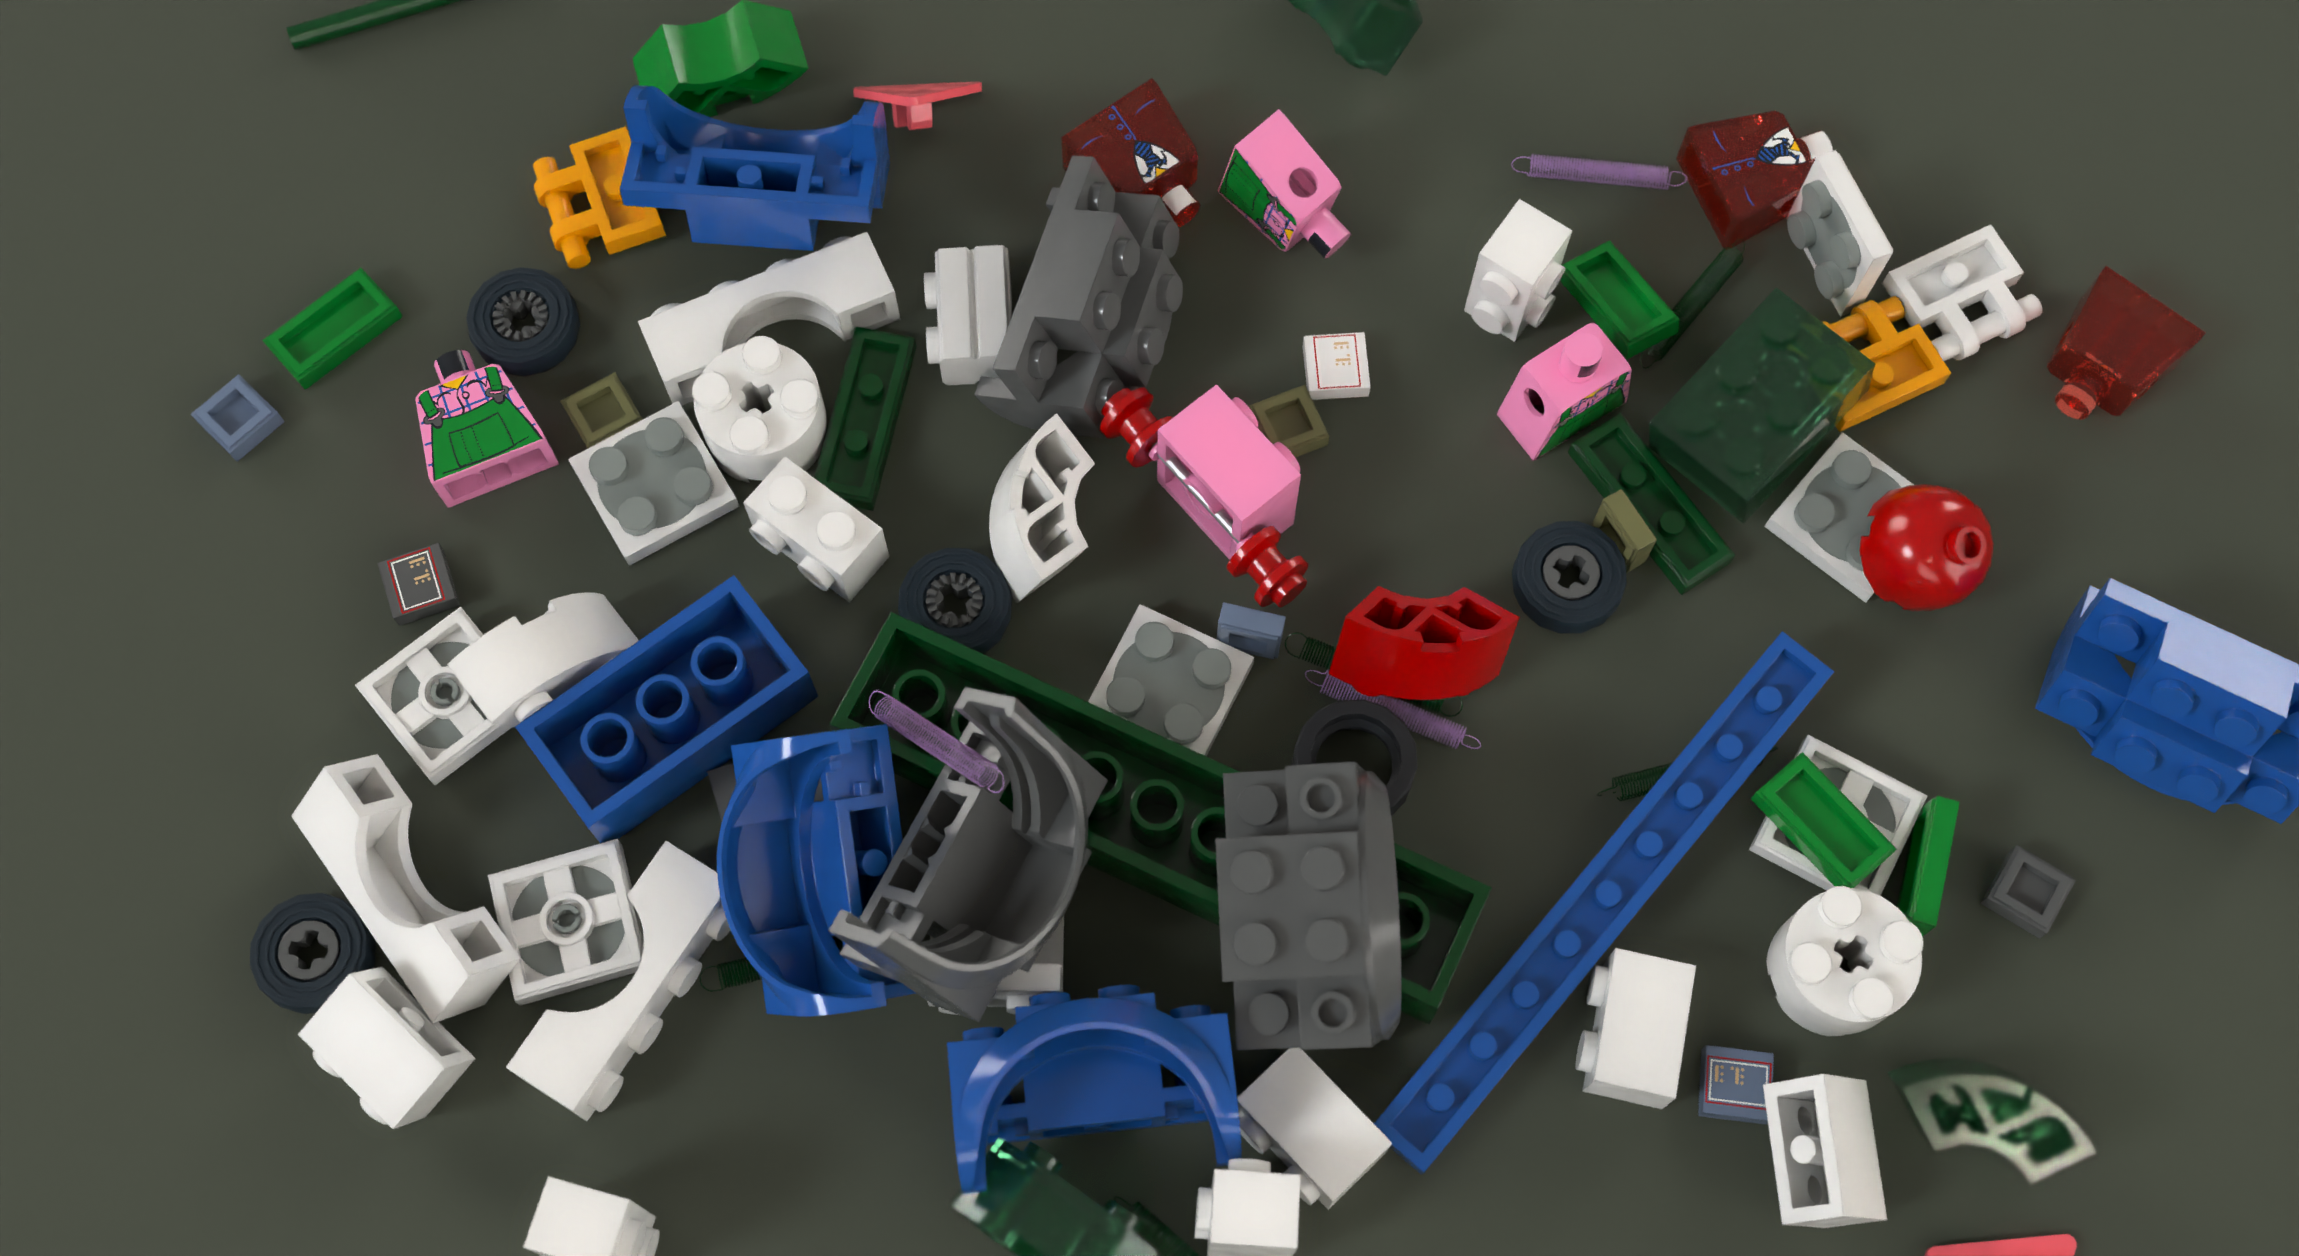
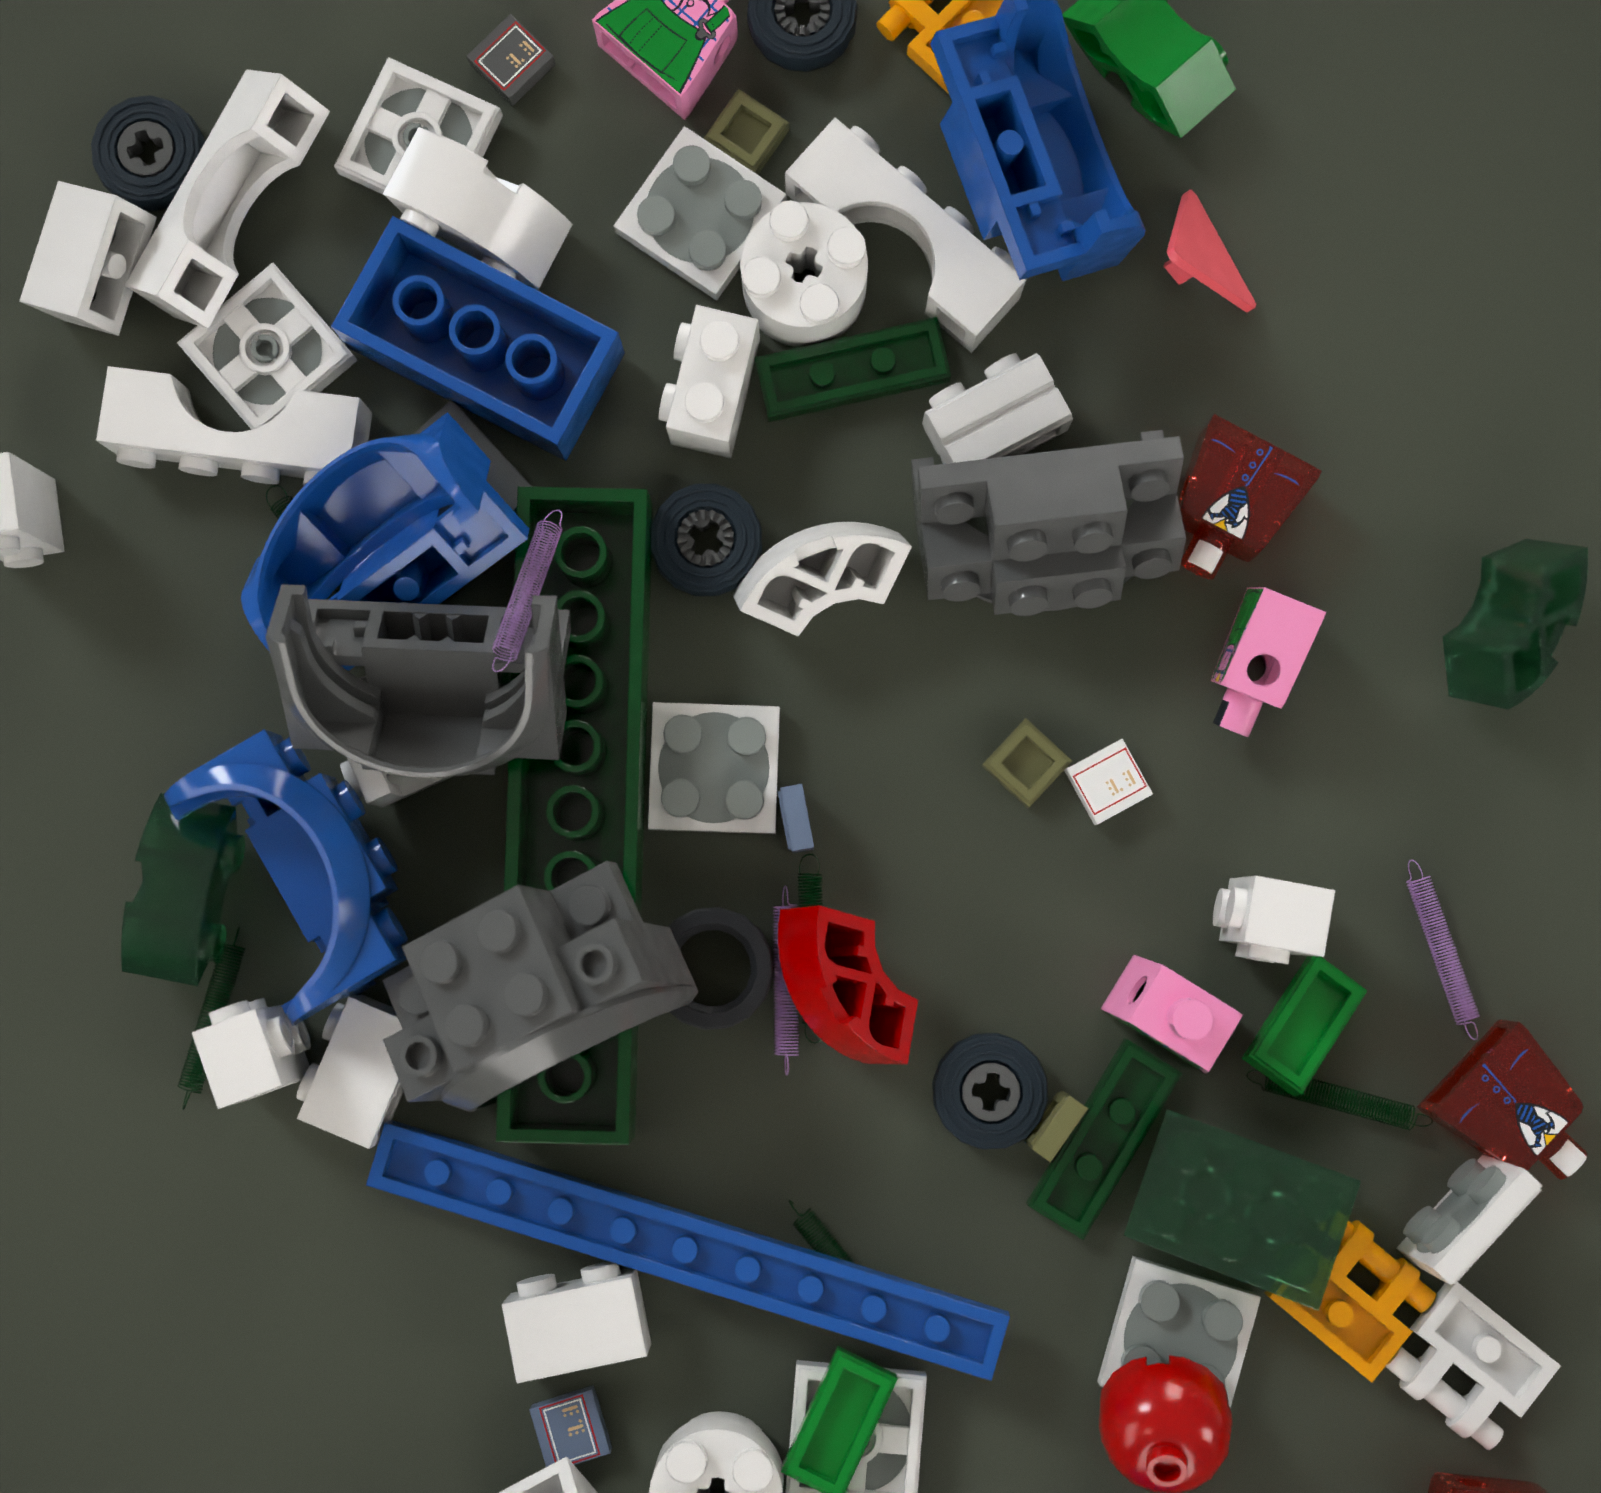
camera: 70 degrees right, 15 degrees up
bright pink brick [1100,384,1309,608] -> none

